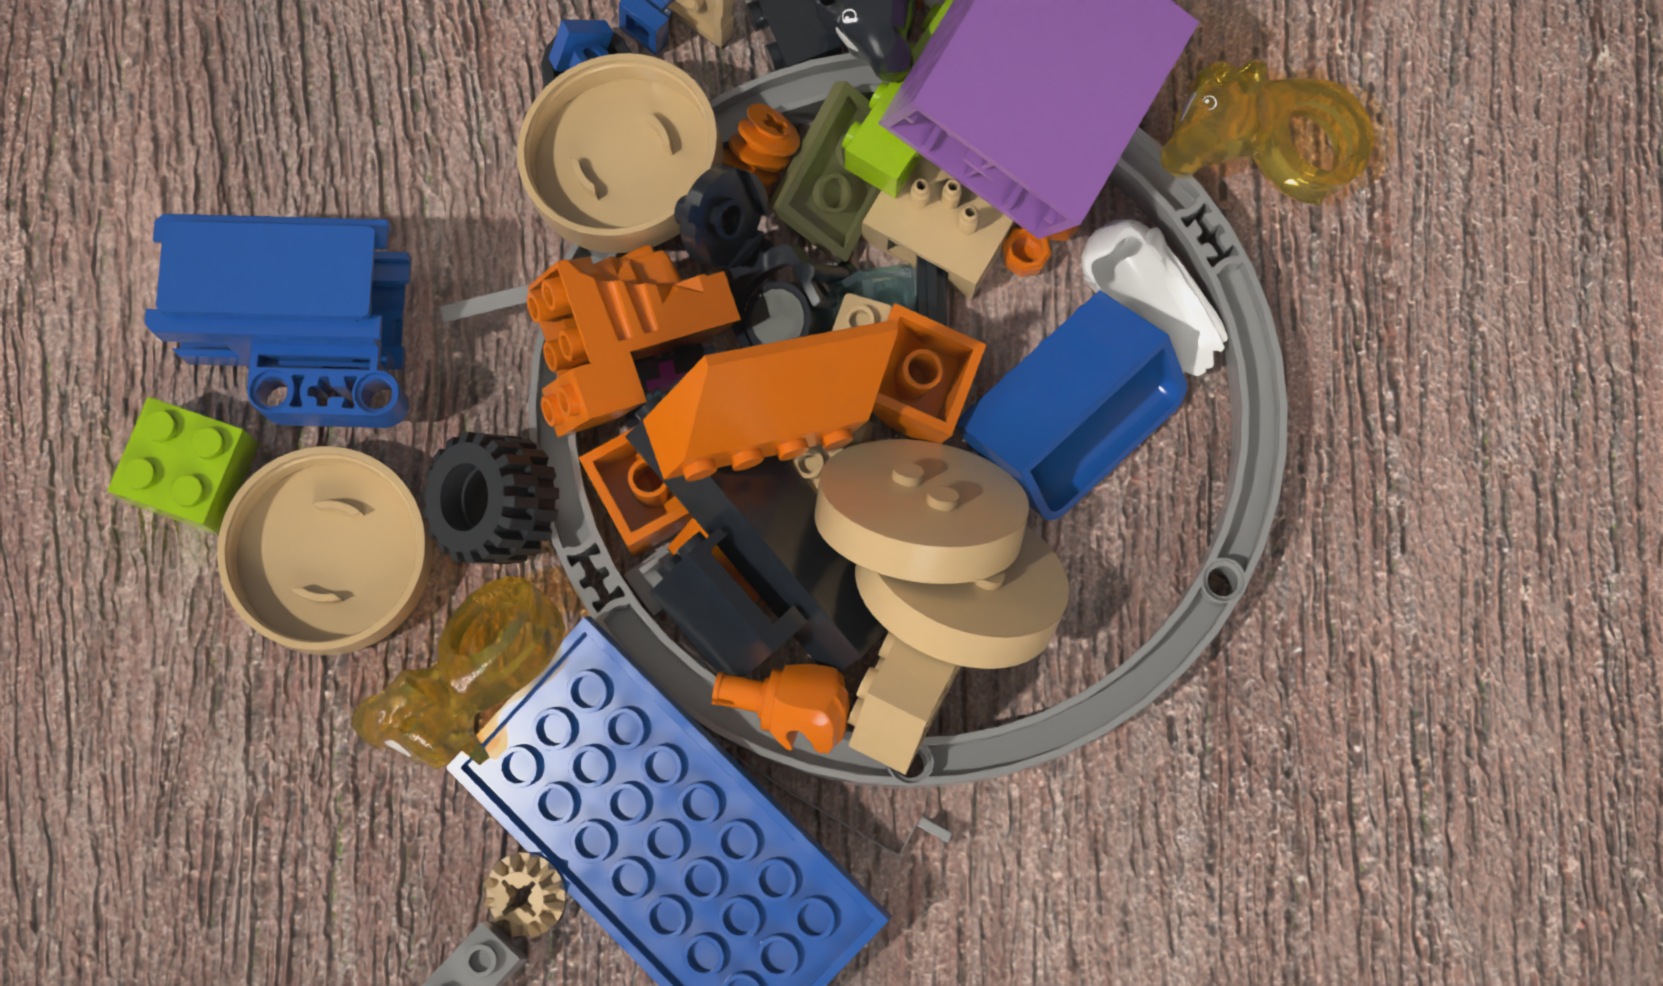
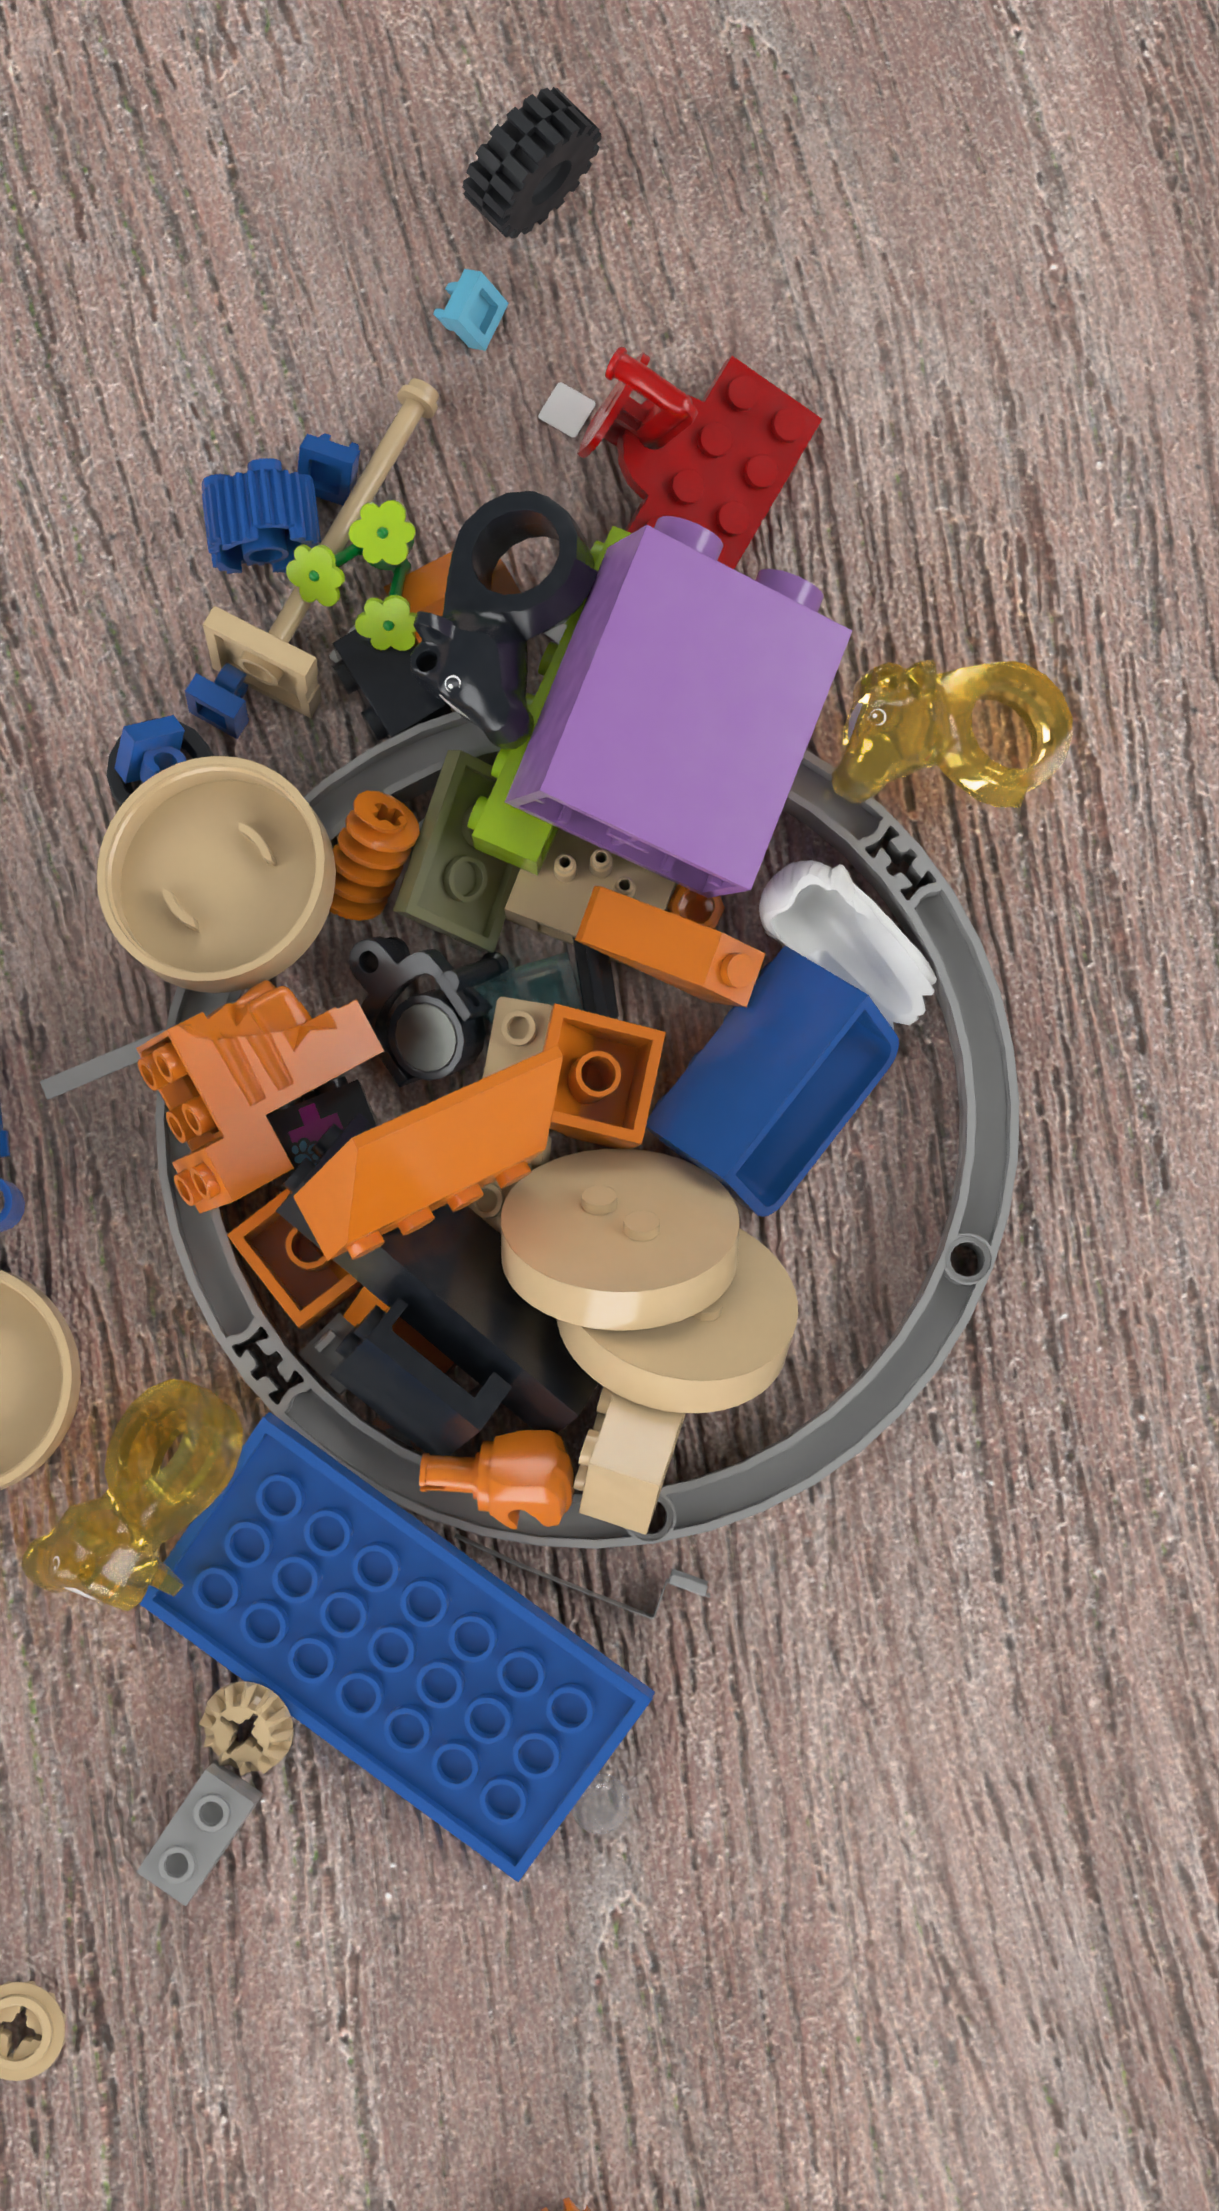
camera: 10 degrees left, 5 degrees up
black tyre [422,432,559,564] -> none
black plate [674,163,769,269] -> none
none -> orange slope [575,886,765,1008]

